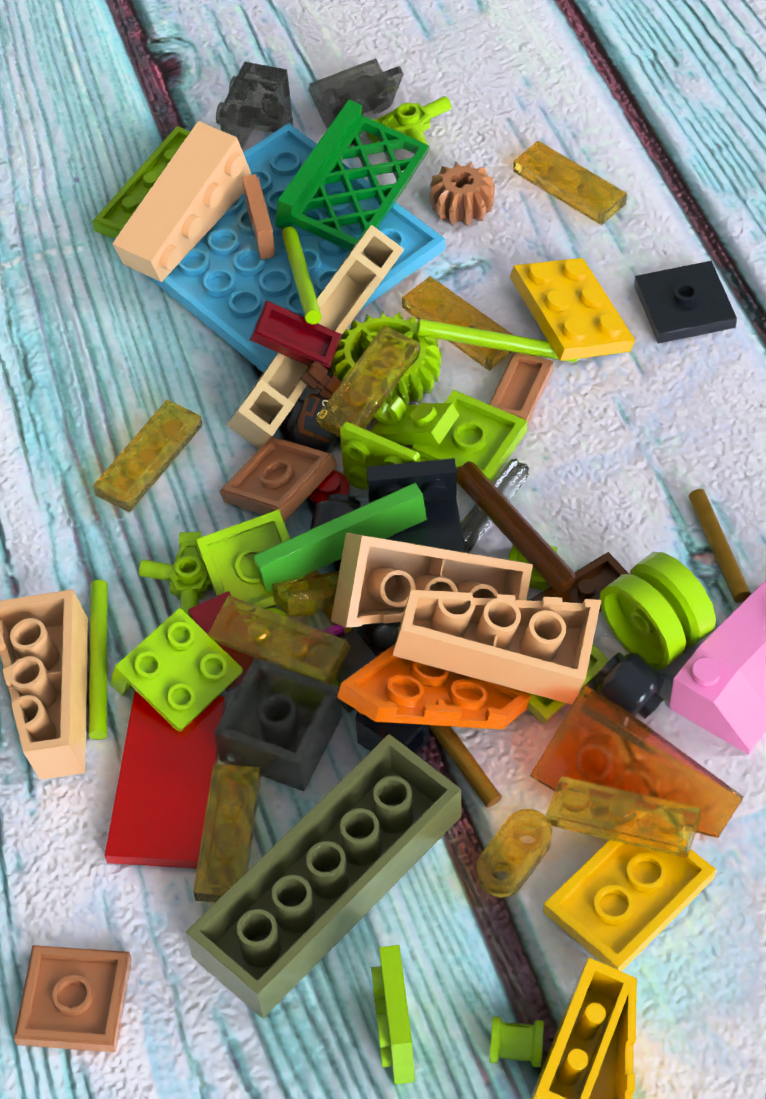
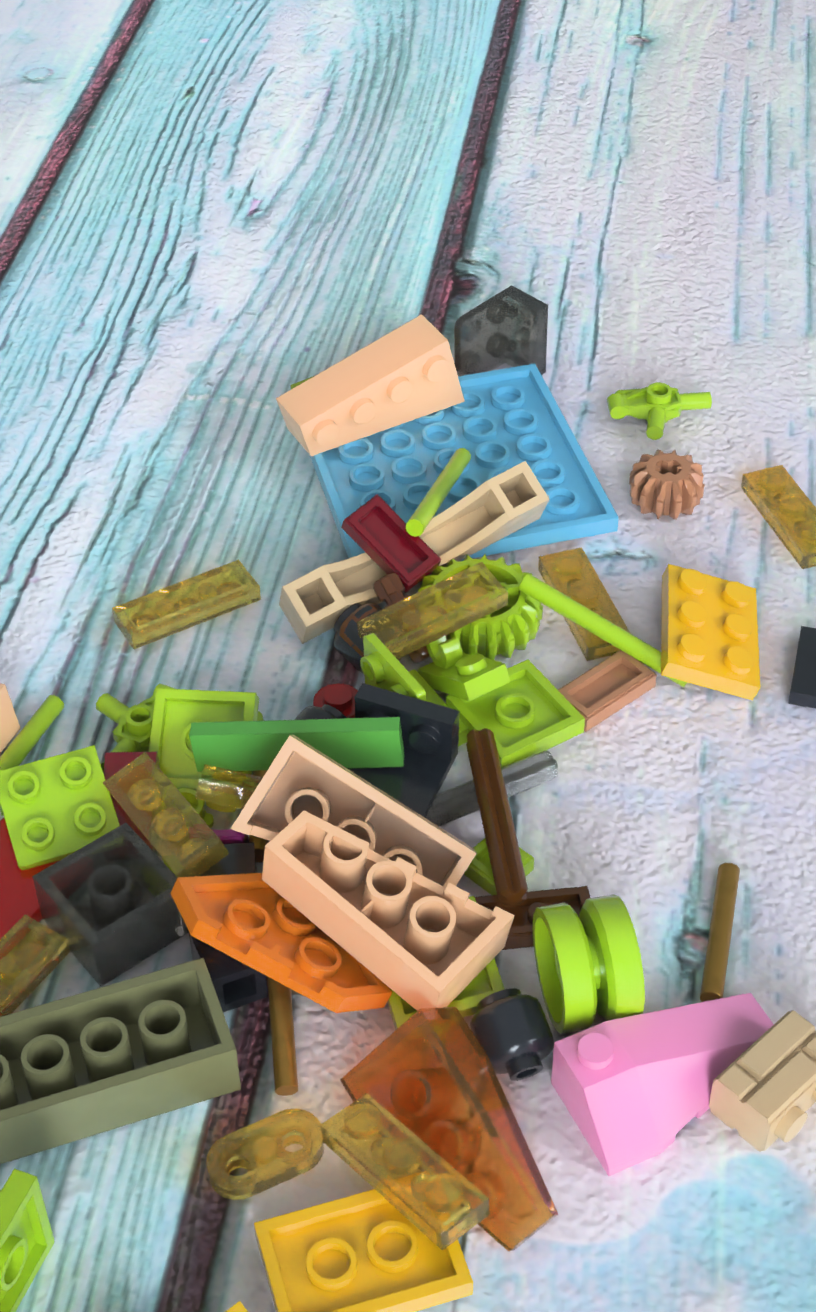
camera: 25 degrees right, 10 degrees down
nougat tile [219,437,337,522] -> none
nougat tile [242,174,275,260] -> none
green fence [275,100,429,251] -> none
clear smoke bracket [308,58,404,128] -> none

